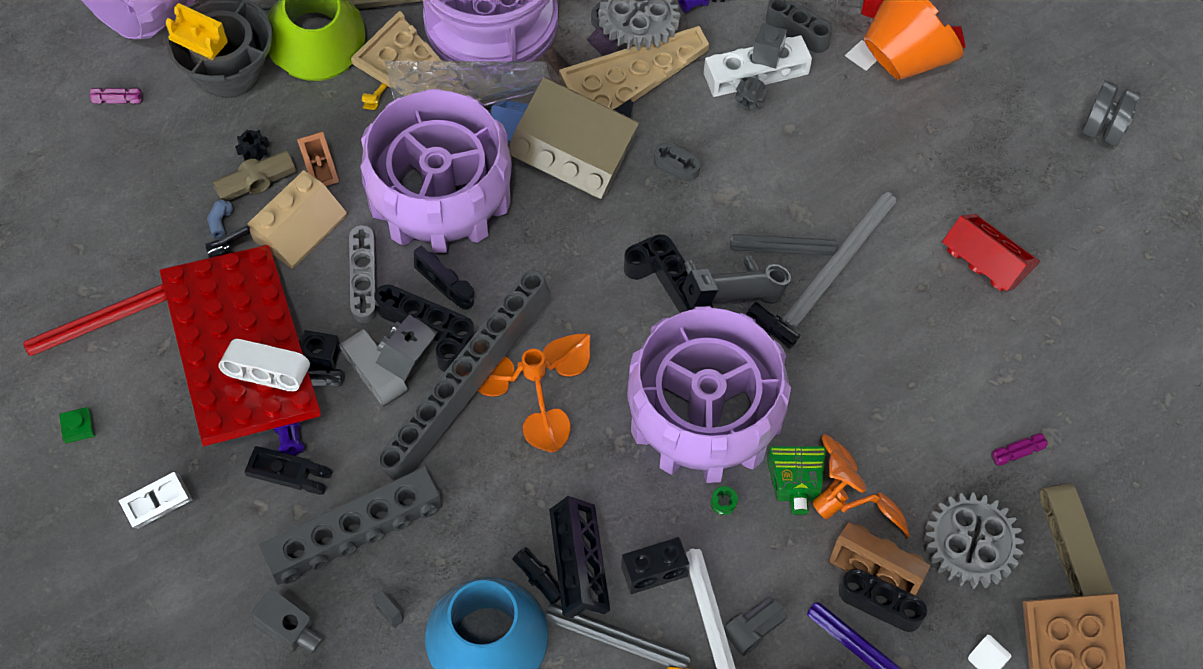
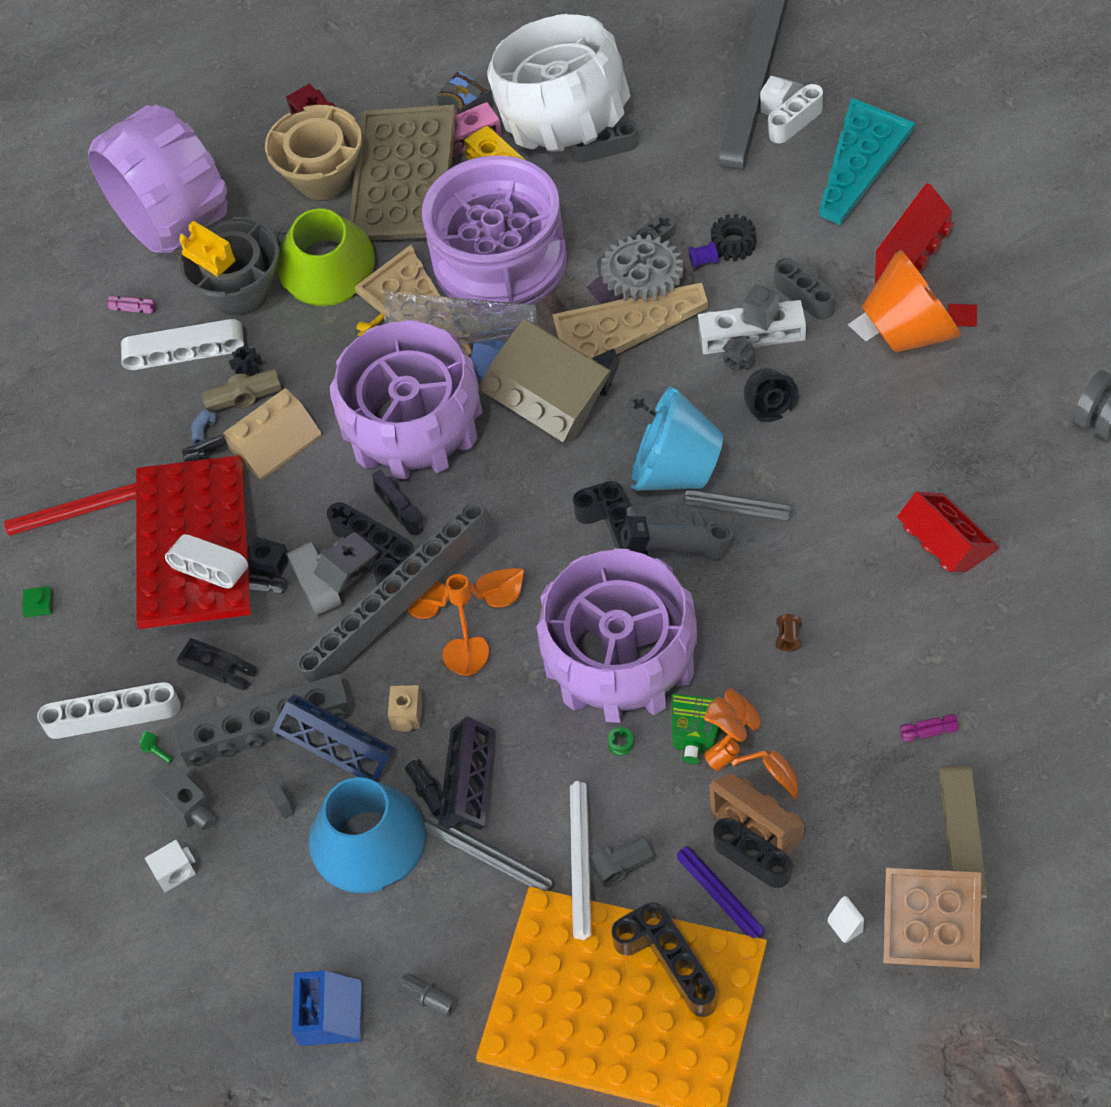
camera: 20 degrees right, 5 degrees down
white brick [119,472,193,529] -> none
dark purple bush [274,422,305,456] -> none
nougat slope [297,131,339,186] -> none
light grey beam [349,225,377,324] -> none
black brick [621,537,690,594] -> none
black pin [746,302,800,349] -> none
light grey axle [782,192,896,329] -> none
light grey gear [923,493,1024,589] -> none
none -> white beam [37,682,181,739]
none -> white beam [121,319,244,370]
none -> green hand [139,731,173,764]
none -> dark blue fence [272,694,395,781]
none -> tan brick [388,685,423,732]
none -> medium azure cone [631,386,724,491]
none -> black cylinder [744,367,798,422]
none -> reddish brown bush [775,614,802,652]

